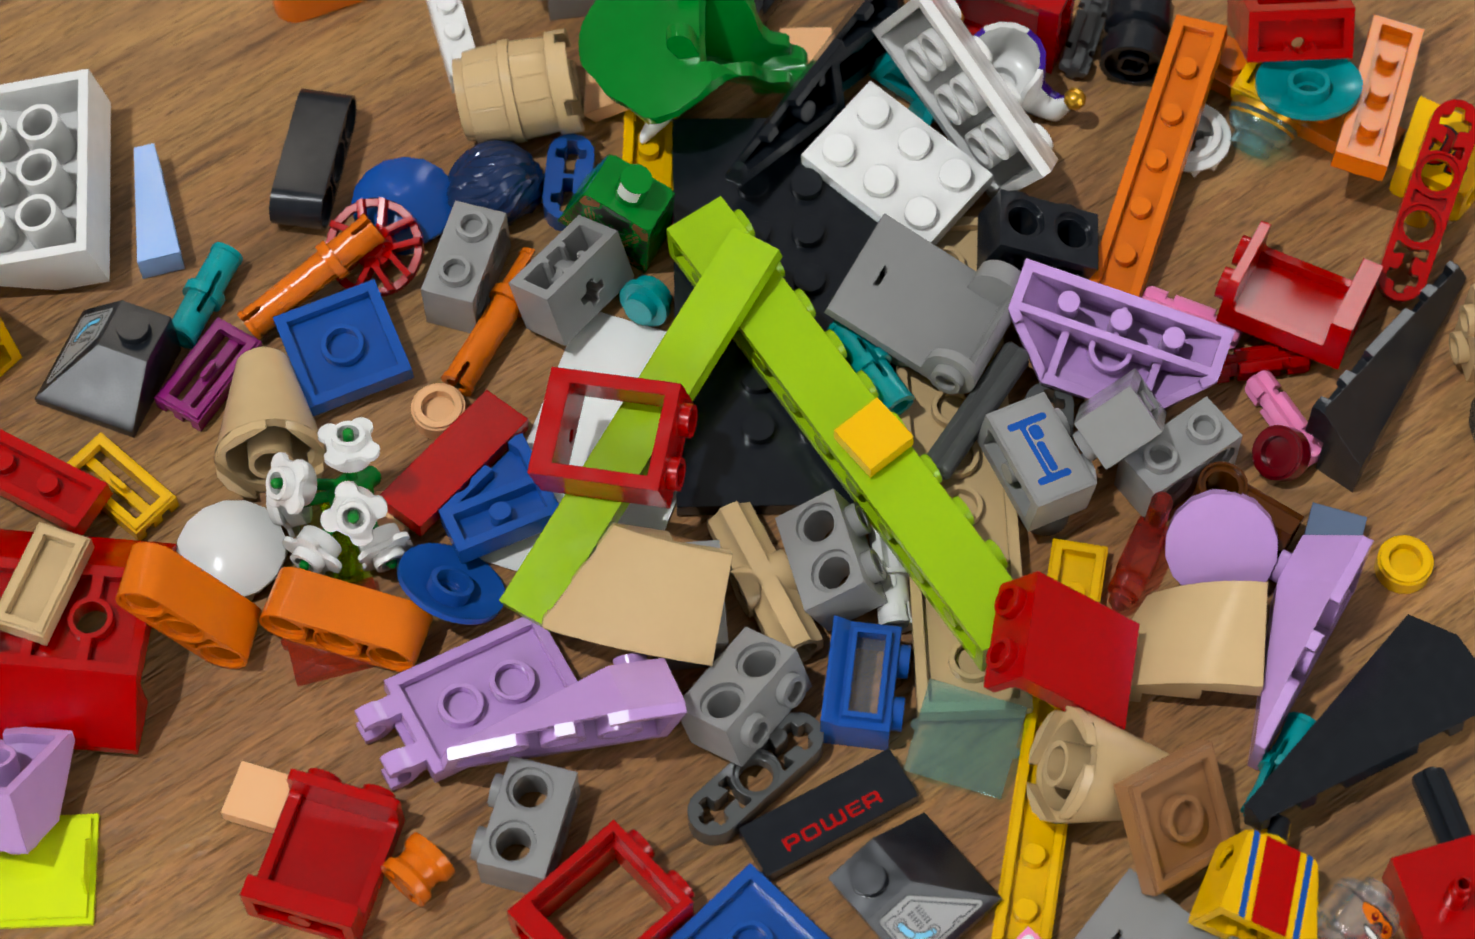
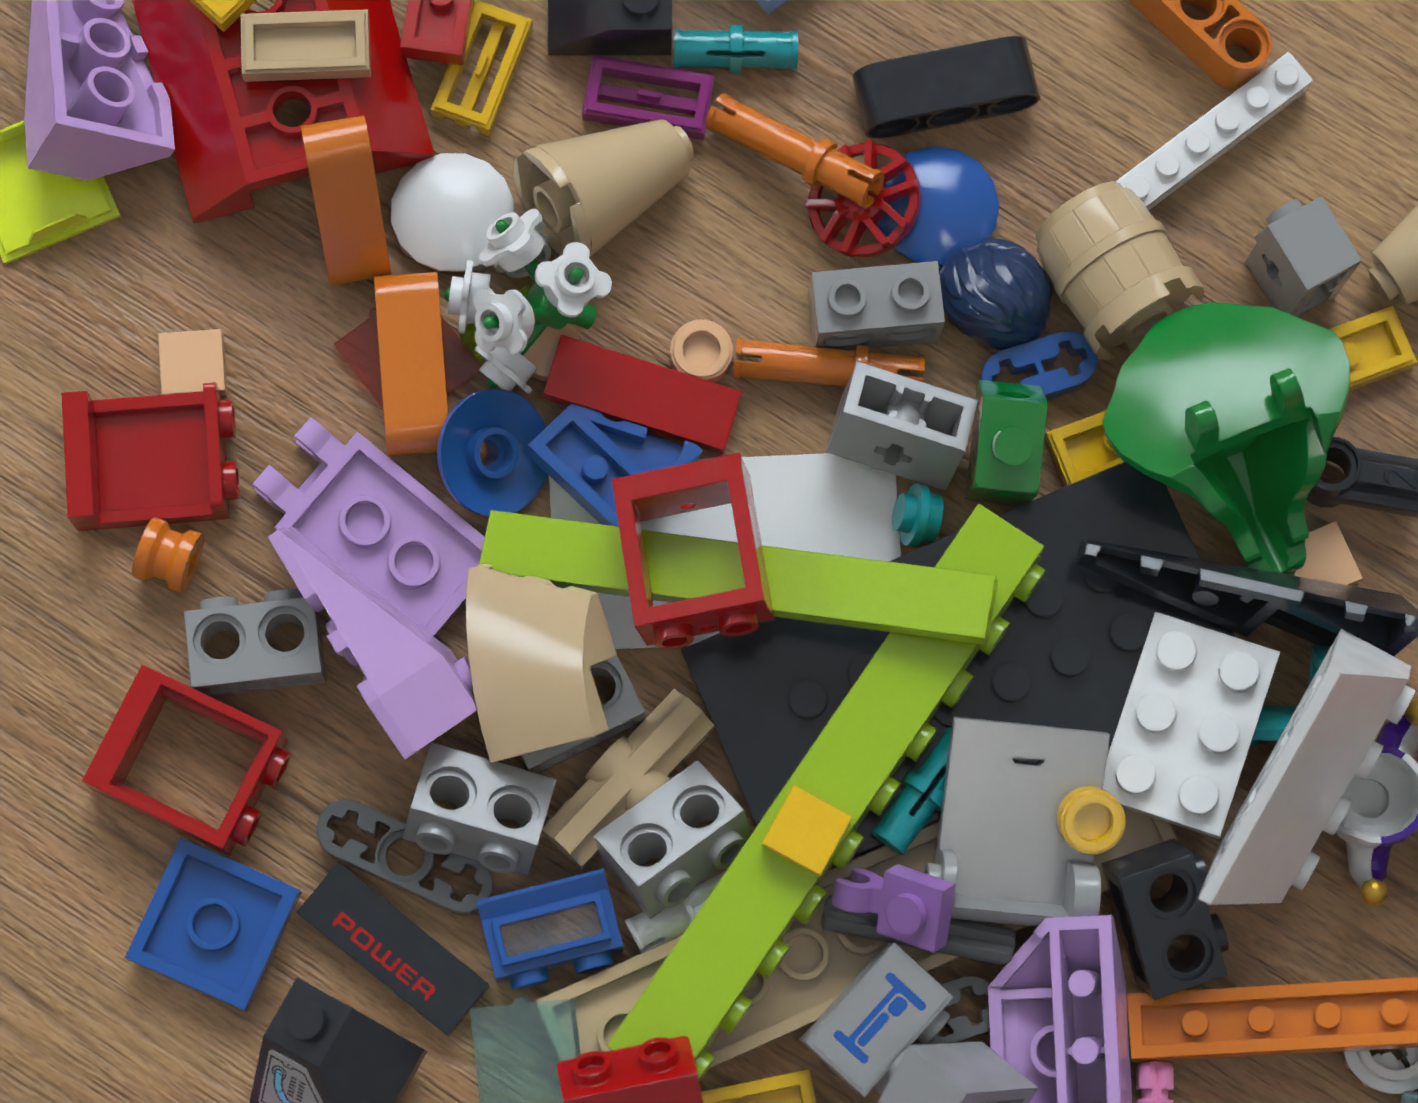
camera: 60 degrees right, 15 degrees up
blue plate [273,279,414,417] -> none
none -> medium lavender plate [832,864,956,953]
none -> yellow tile [1056,786,1126,855]

